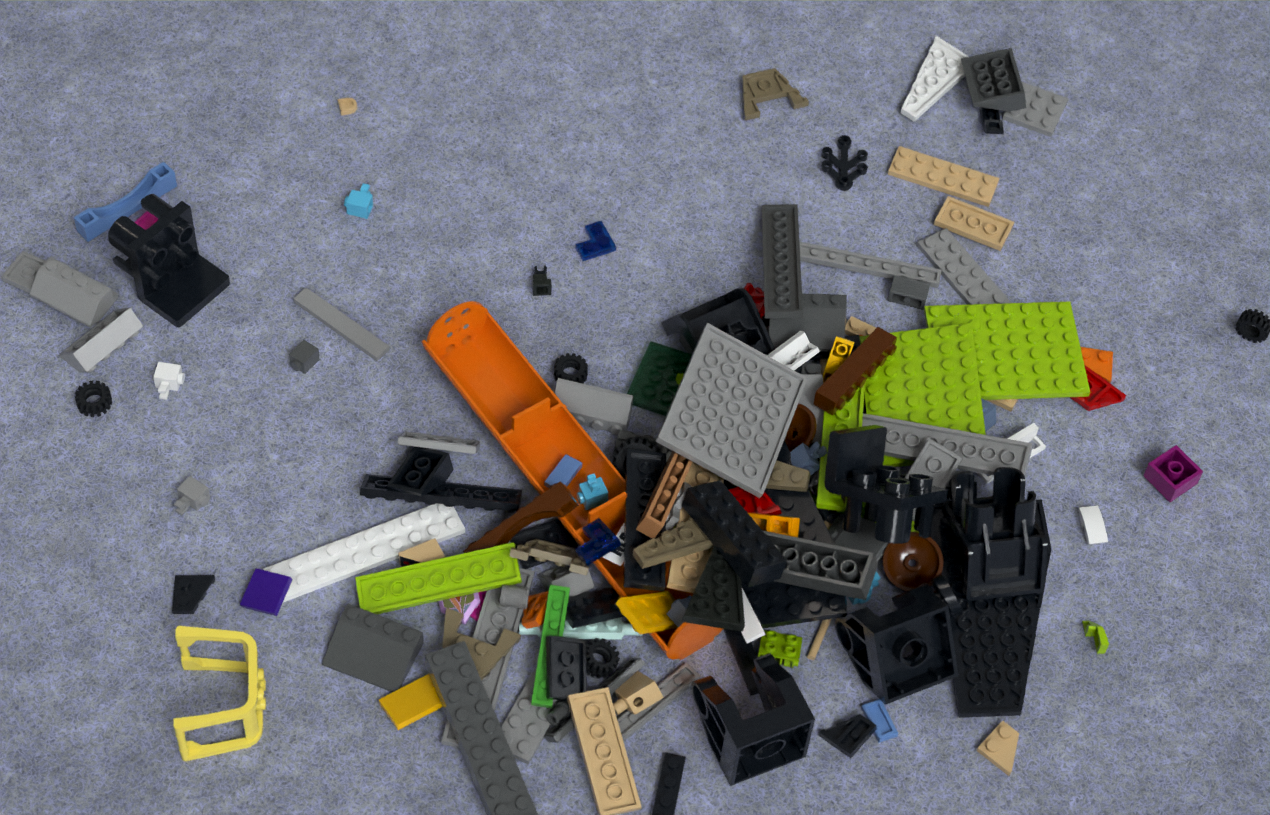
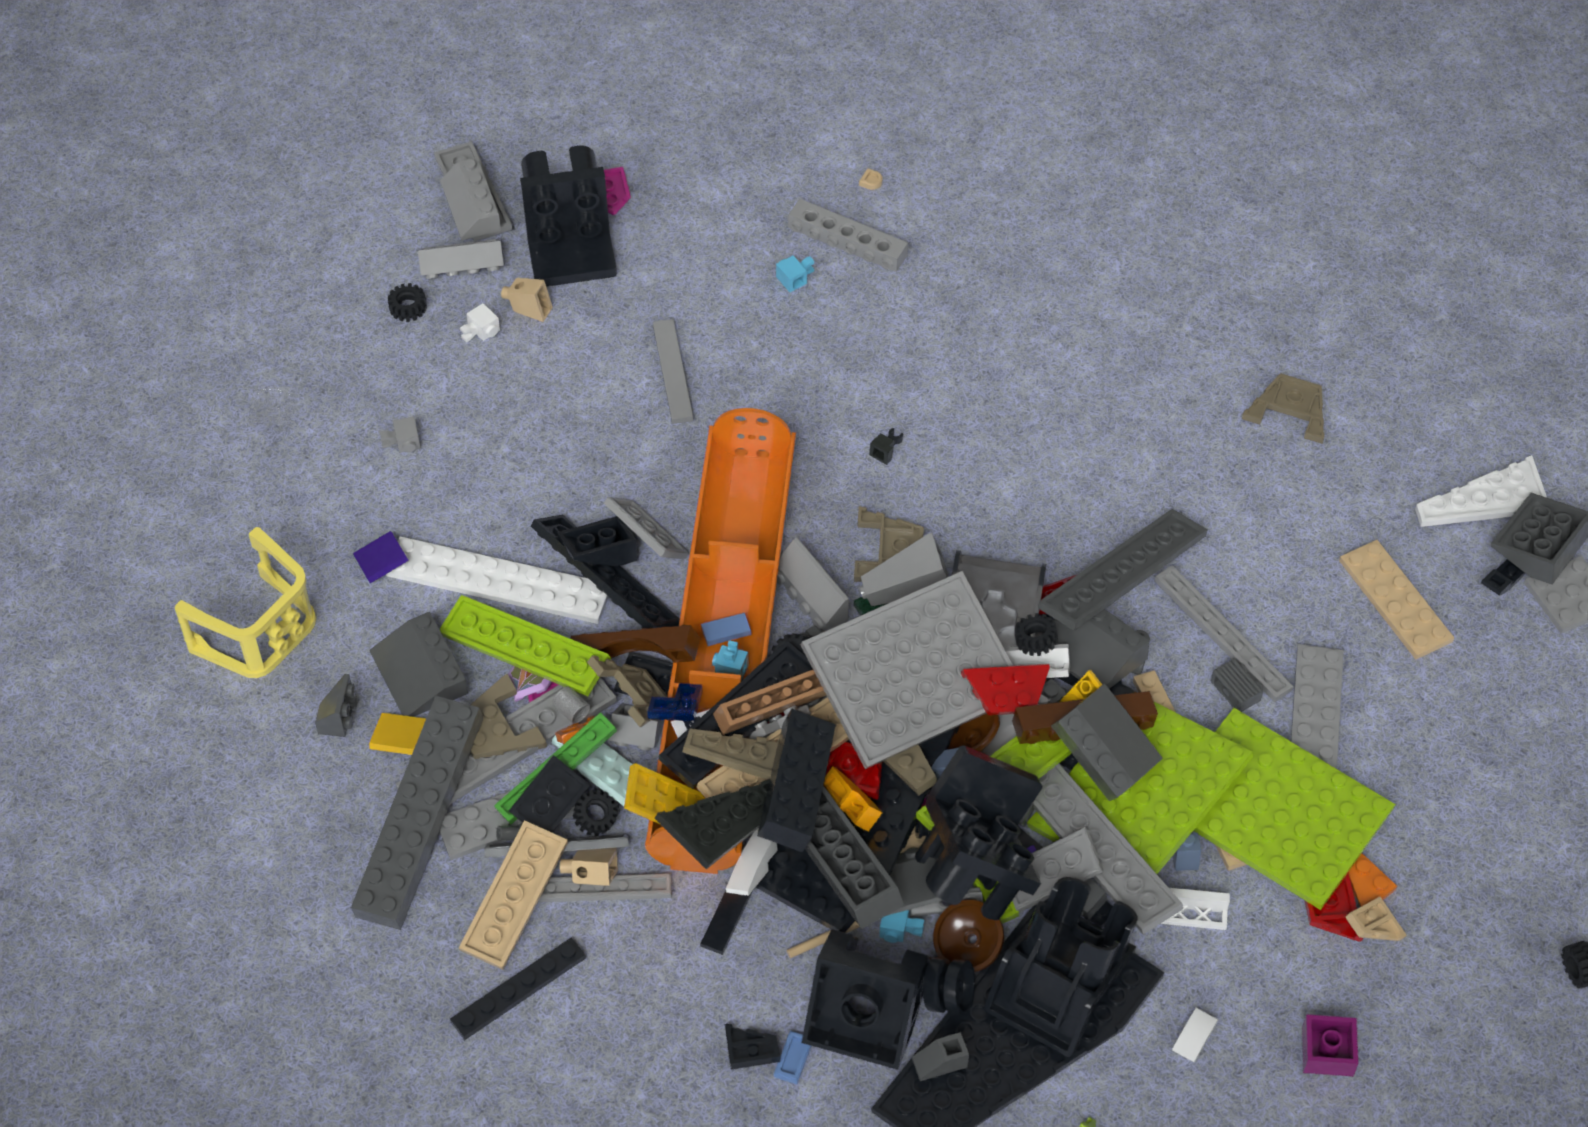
camera: 45 degrees right, 0 degrees up
medium blue arch [74,162,177,242] -> none
black wing [172,575,215,614] -> none
dark grey brick [289,340,320,374] -> none
tan slope [398,538,445,567] -> none
black tyre [554,353,588,384] -> none
black plate [566,587,624,628] -> none
clear blue plate [575,221,616,261] -> none
black brick [691,653,815,786] -> none
lime hinge [758,630,803,668] -> none
black plant [821,135,868,191] -> none
tan plate [934,196,1014,251] -> none
none -> dark grey slope [315,674,358,737]
none -> tan torso [501,278,553,322]
none -> light grey brick [788,199,908,272]
none -> dark tan wing [854,506,924,582]
none -> light grey slope [860,533,949,606]
none -> dark grey slope [912,1032,969,1081]
none -> red wing [961,664,1050,715]
none -> black tyre [1014,613,1058,656]
none -> dark grey slope [1051,684,1163,801]
none -> tan wing [1345,897,1407,941]

